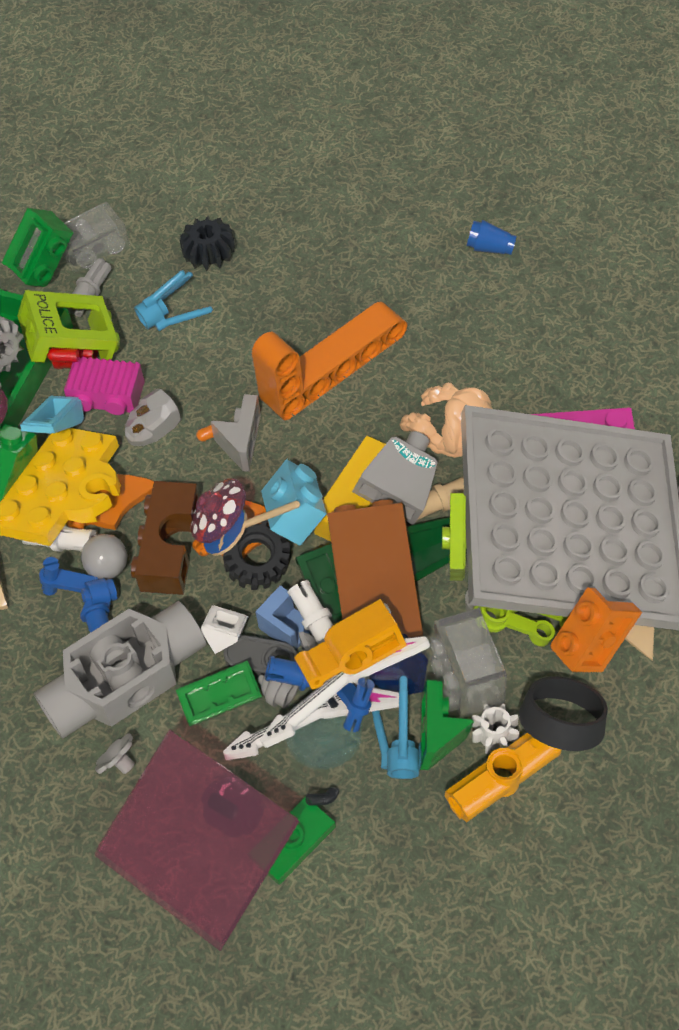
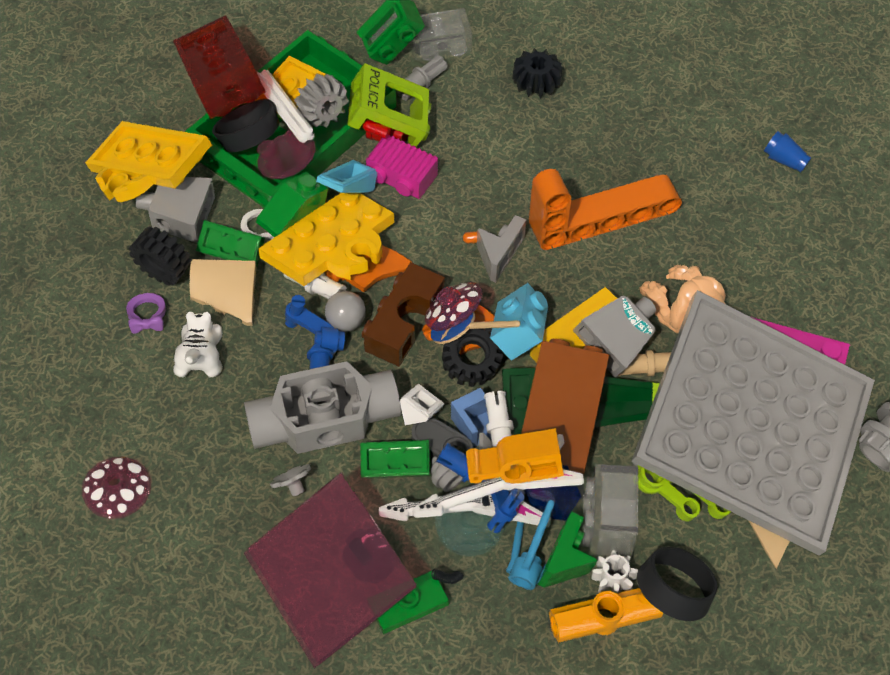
camera: 15 degrees right, 0 degrees up
light grey rock [125,389,181,446] -> none
dark azure plant [134,270,213,331] -> none
lime plate [442,493,466,581] -> none
orange bracket [550,587,642,672] -> none

